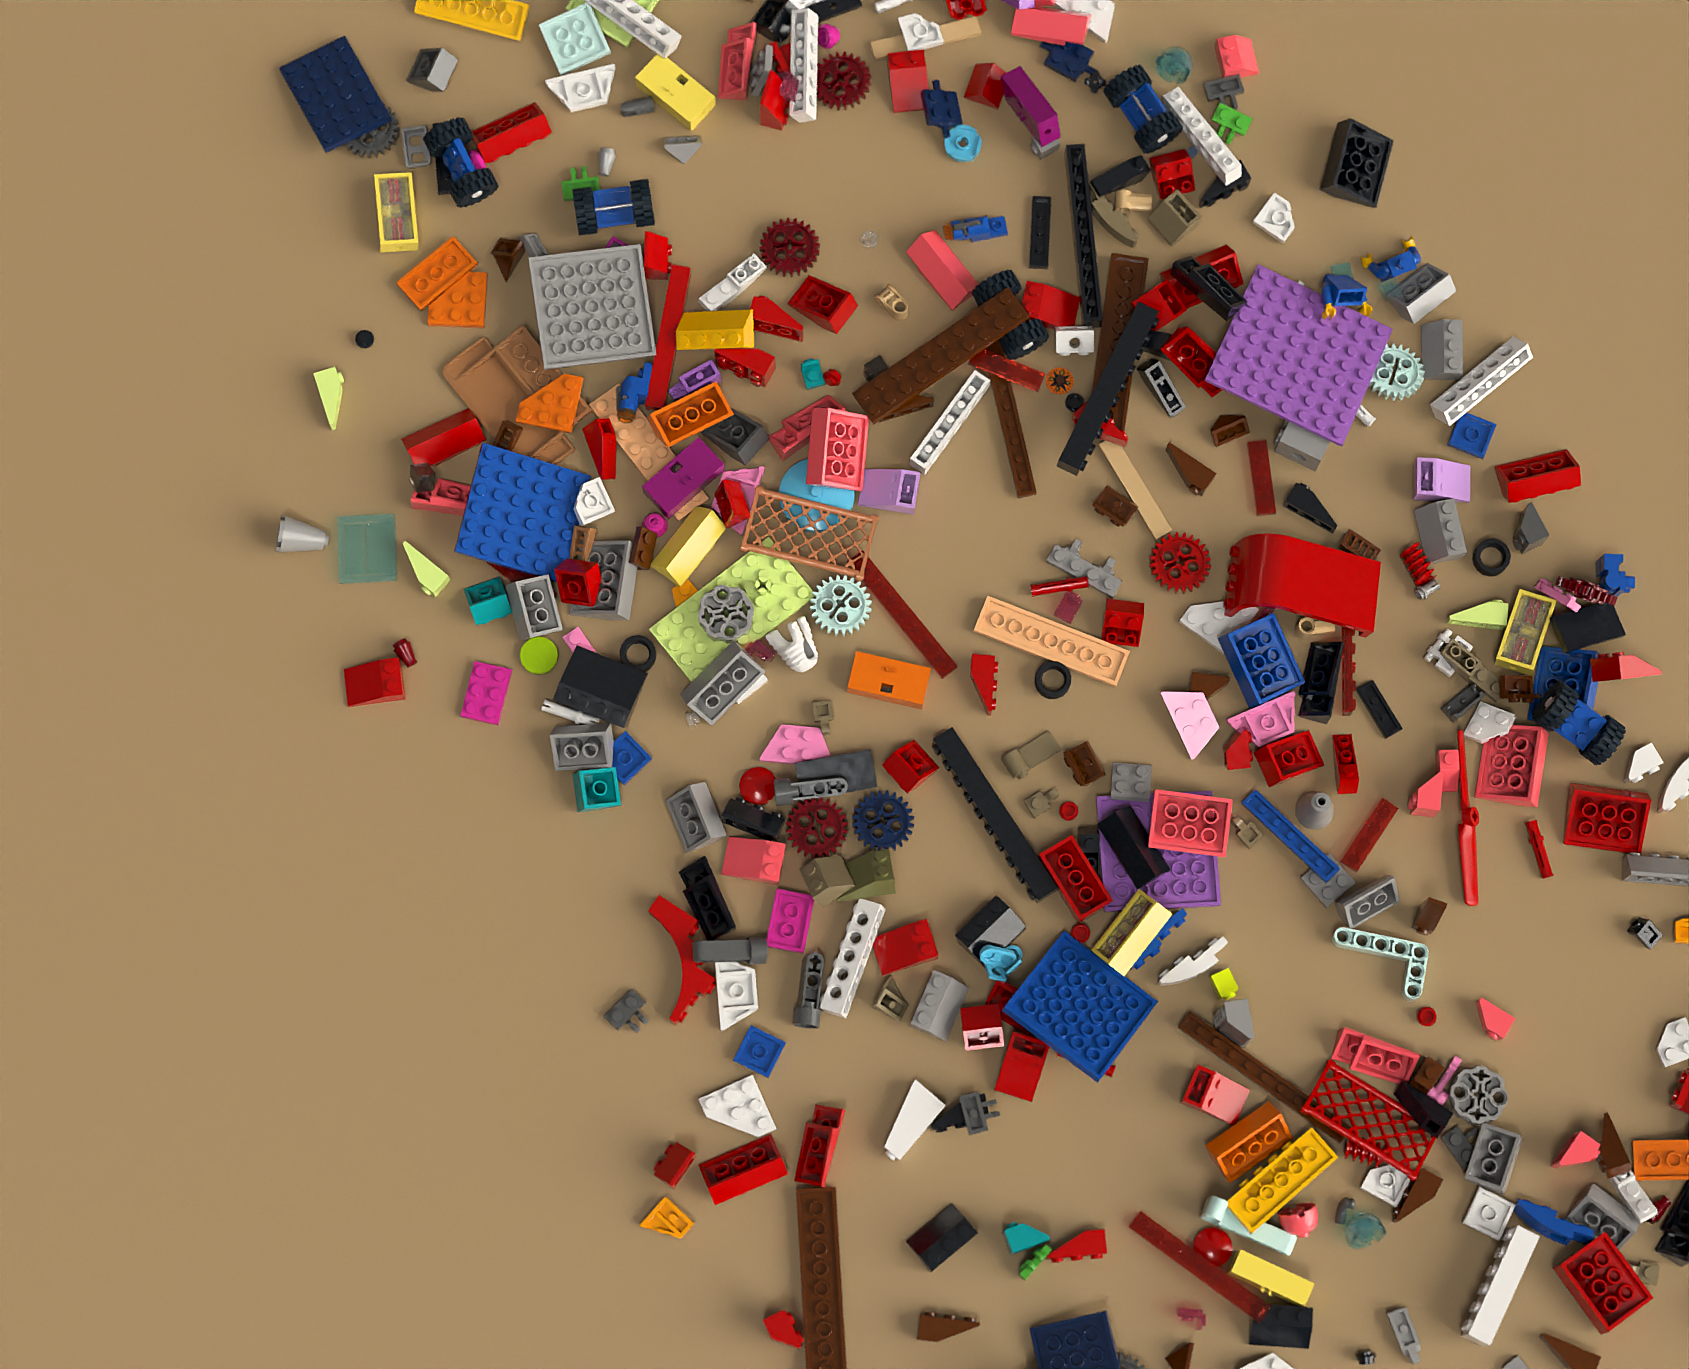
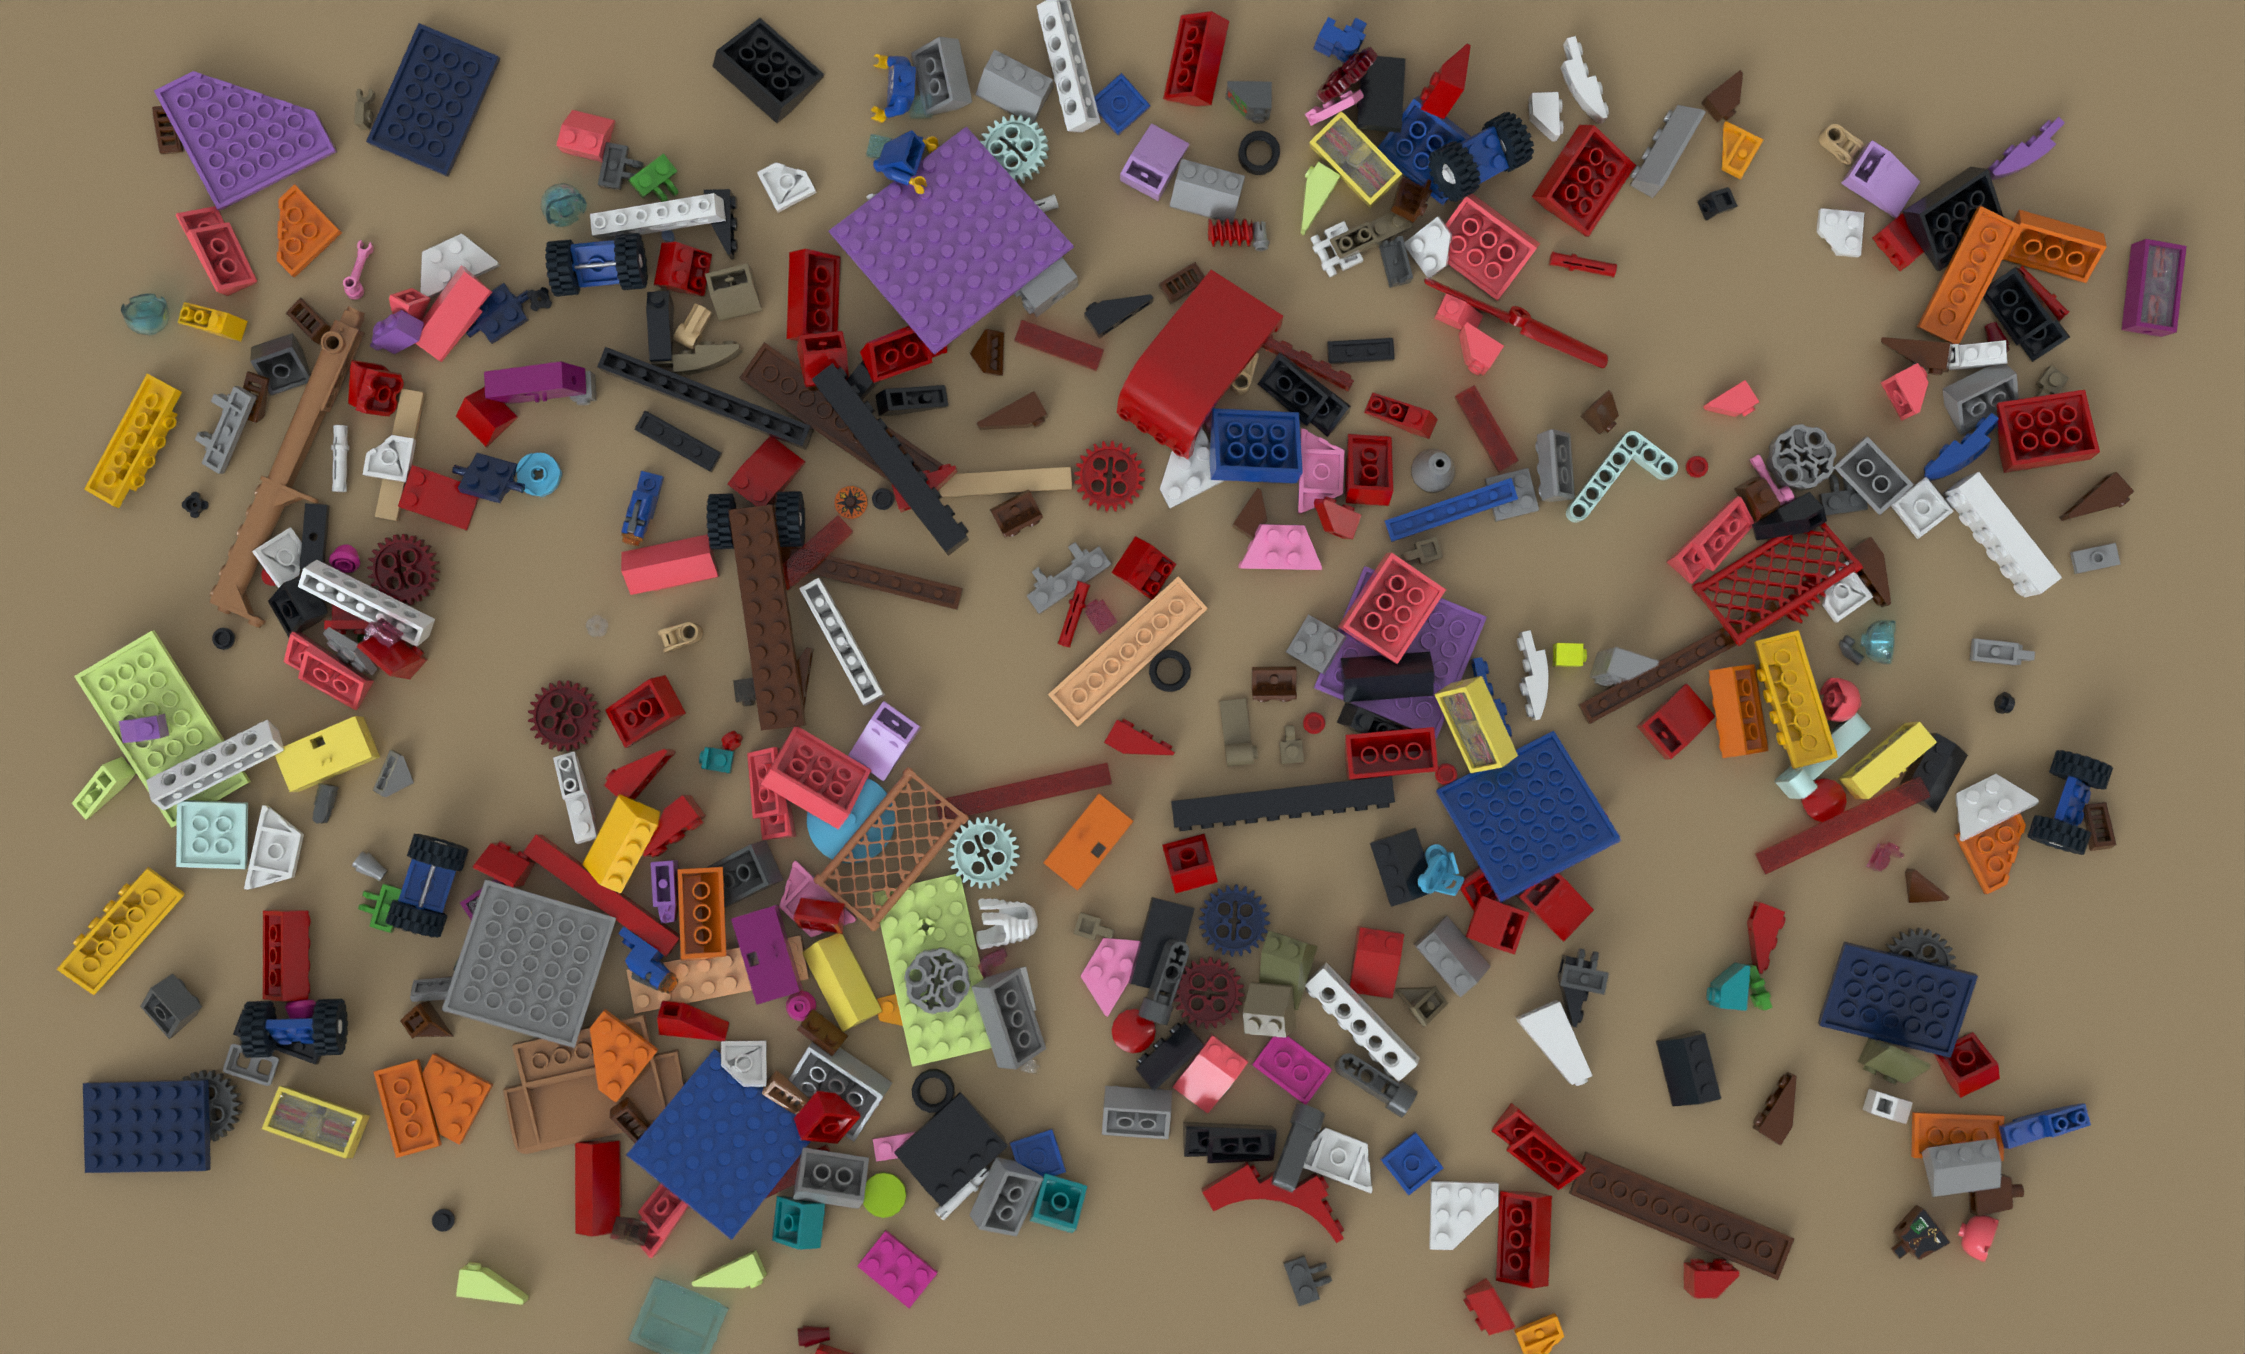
camera: 60 degrees left, 10 degrees up
white brick [1055,326,1094,356] -> none
black slope [1170,256,1248,321] -> none

